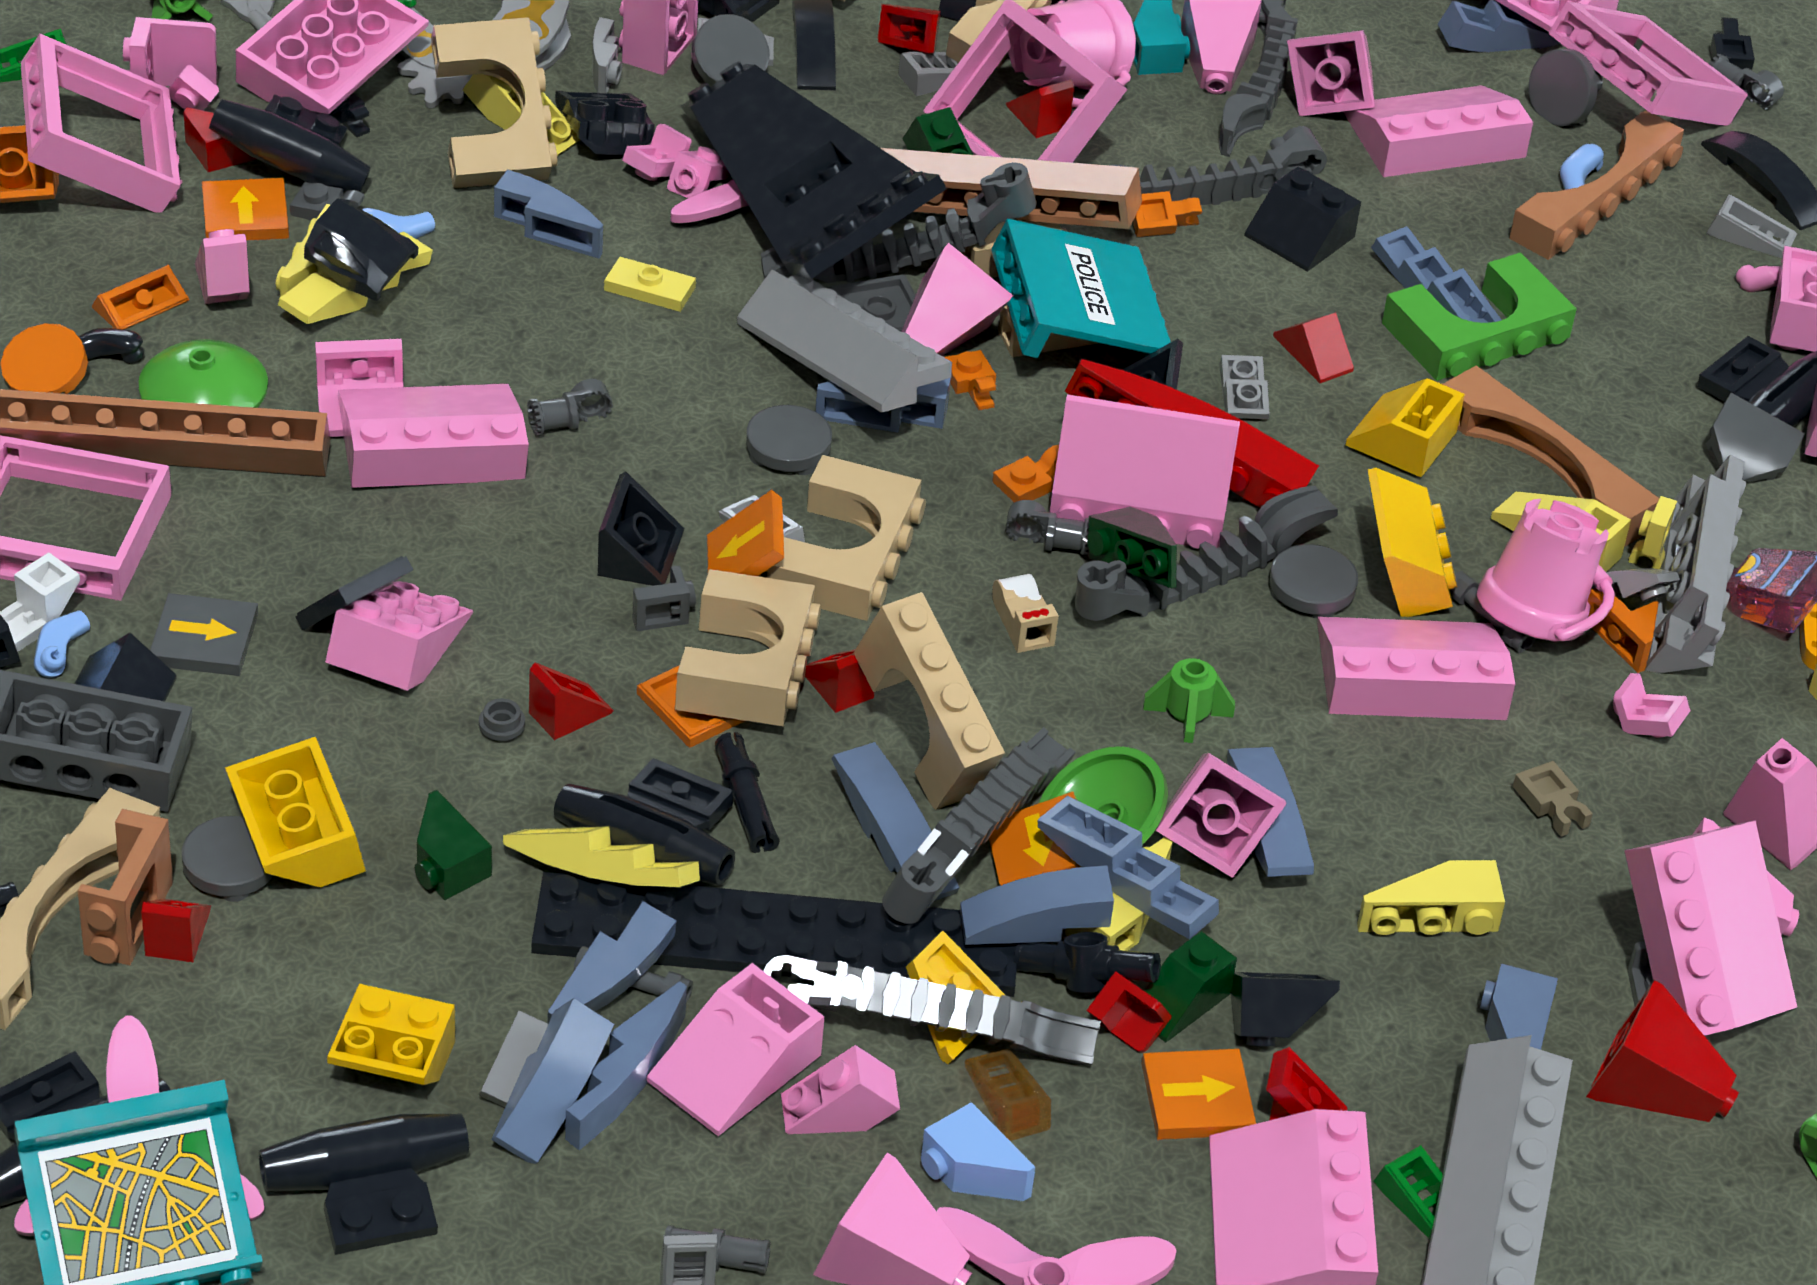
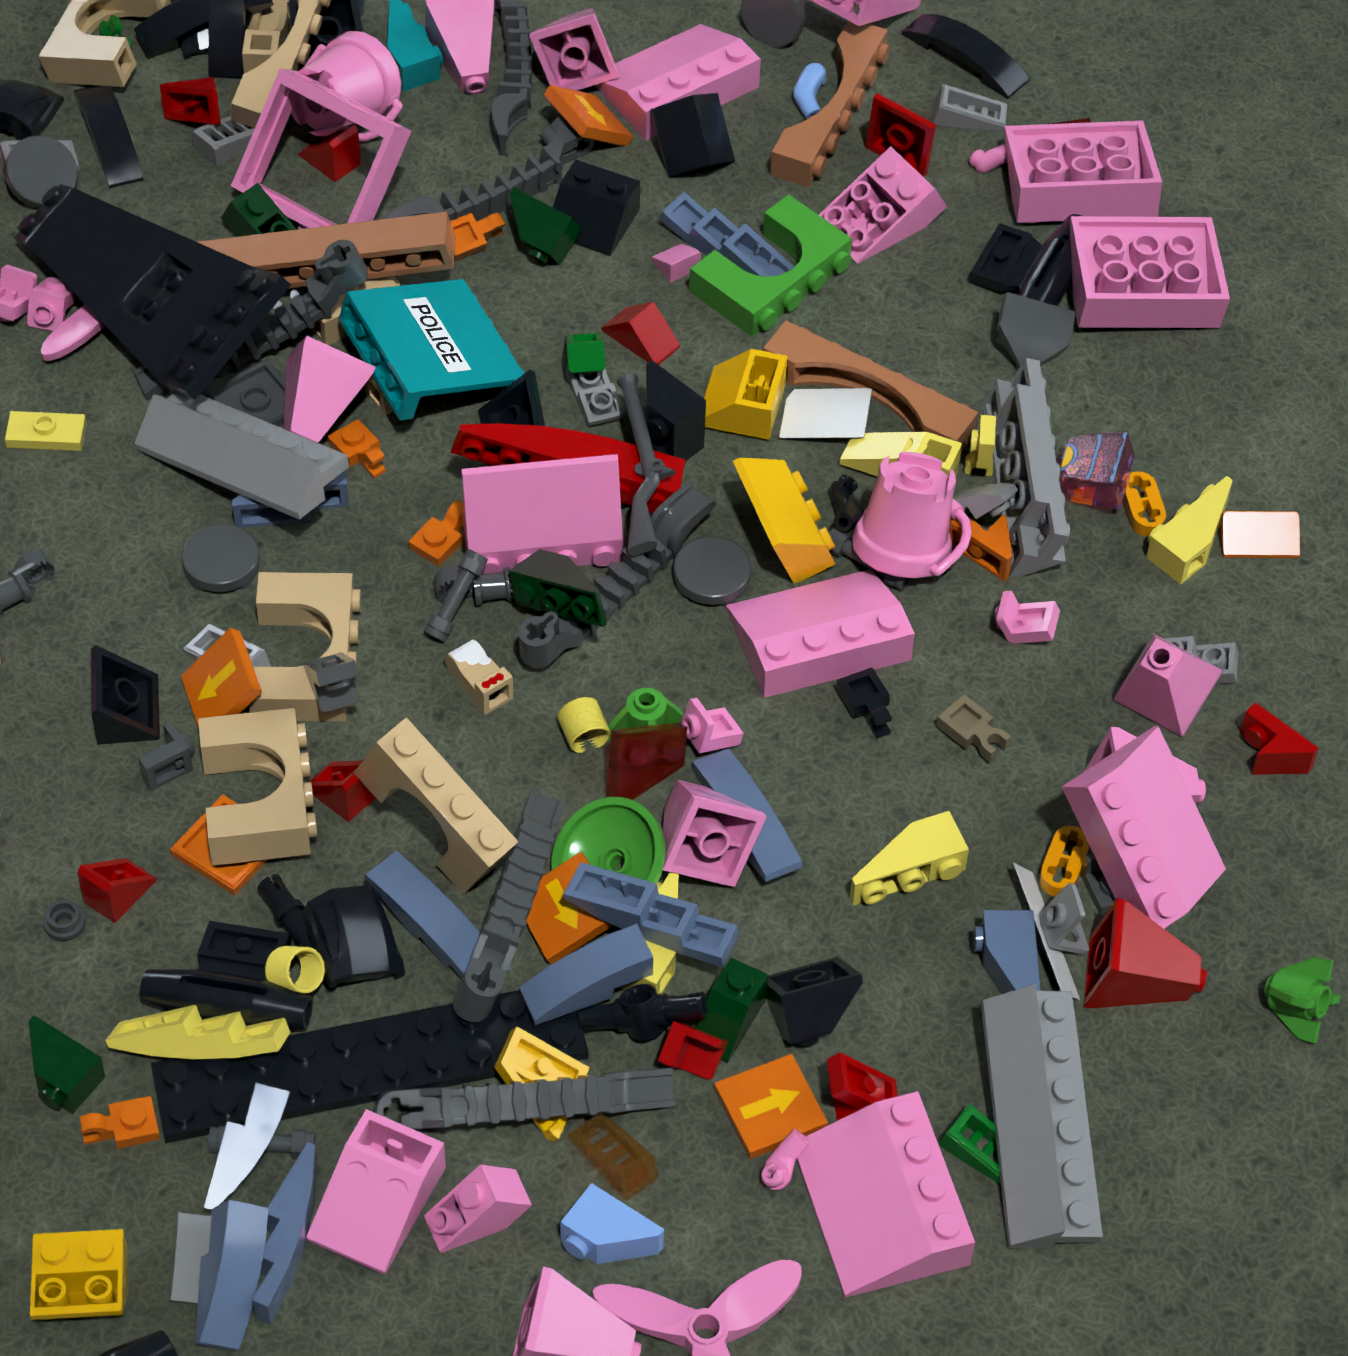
camera: 15 degrees left, 10 degrees up
none -> orange plate [79,1096,160,1149]
none -> light yellow piece [265,946,325,994]
none -> black slope [302,885,405,988]
none -> dark grey slope [303,652,359,712]
none -> dark grey bar [424,549,488,642]
none -> dark green slope [510,187,582,265]
none -> orange tile [544,85,634,146]
none -> light yellow piece [557,697,611,753]
none -> green slope [566,332,606,373]
none -> clear red wing [606,723,688,800]
none -> dark grey piece [617,373,676,556]
none -> black slope [645,360,706,462]
none -> black slope [650,93,735,178]
none -> bright pink slope [651,243,701,283]
none -> bright pink bracket [681,698,744,753]
none -> bright pink arm [761,1129,810,1190]
none -> white sticker [779,388,872,438]
none -> bright pink slope [819,146,947,264]
none -> black arm [830,474,864,532]
none -> black plate [836,667,892,739]
none -> red slope [865,93,936,177]
none -> white sticker [1013,862,1080,1000]
none -> light grey bracket [1038,883,1090,955]
none -> light orange beam [1039,825,1089,897]

